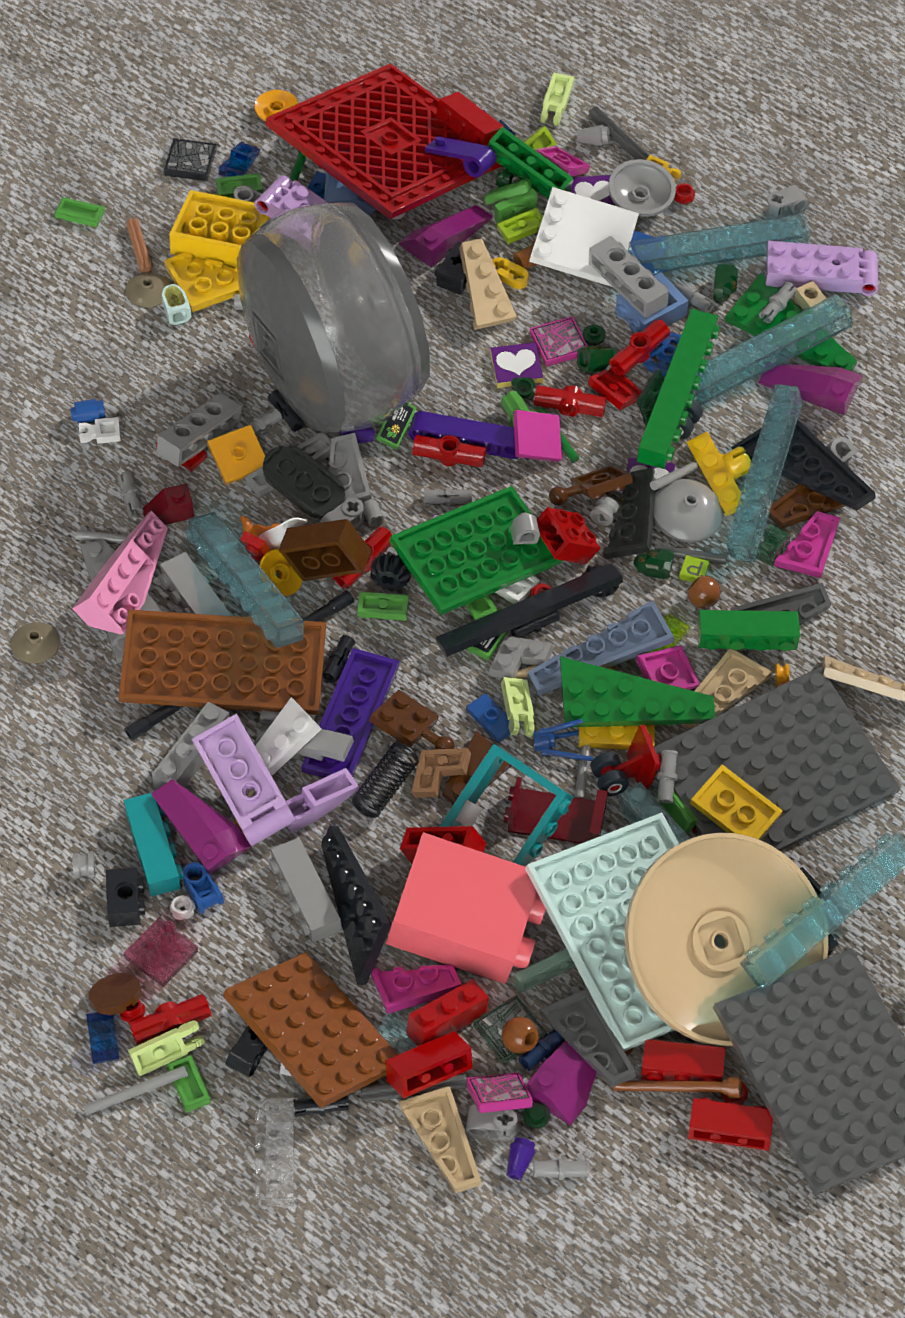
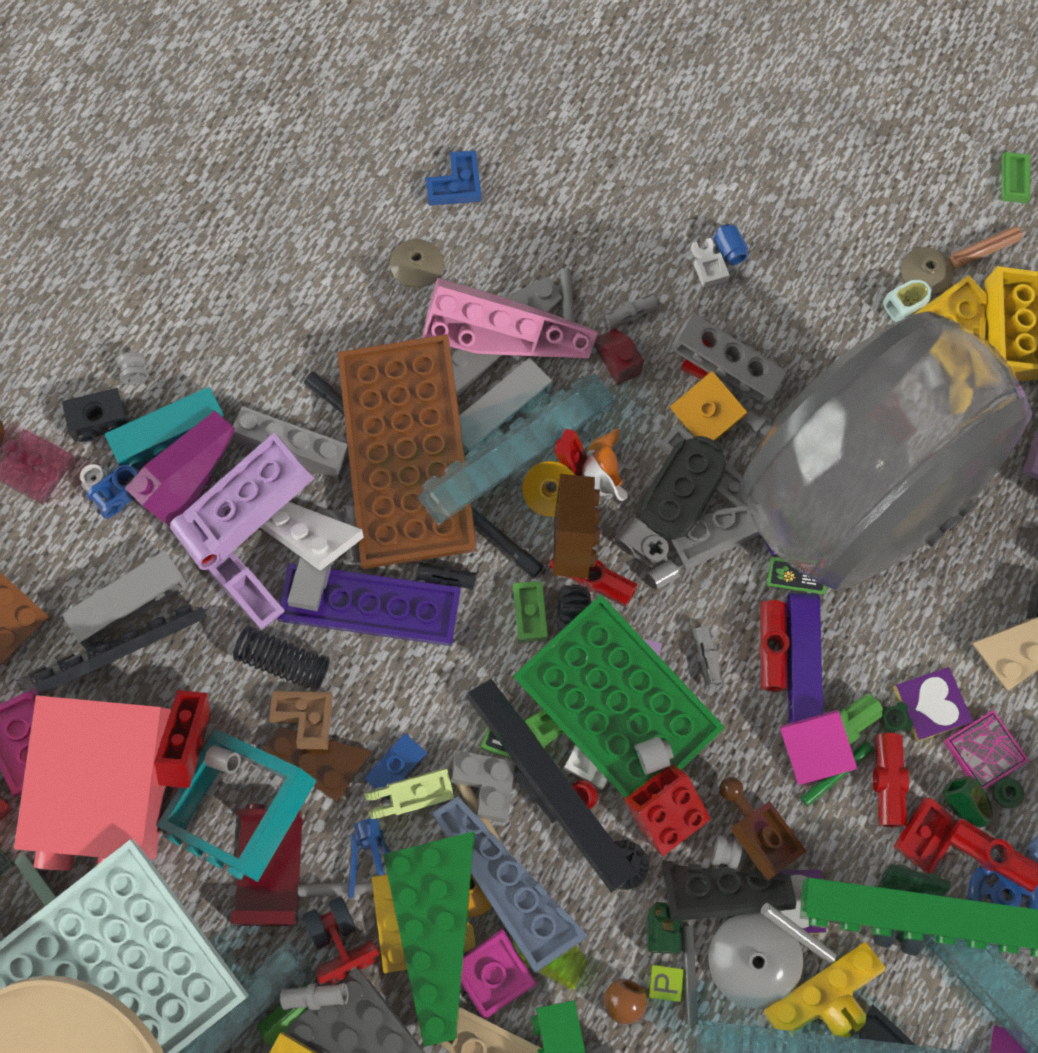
camera: 75 degrees right, 15 degrees up
reddish brown plate [369,690,455,750] -> none

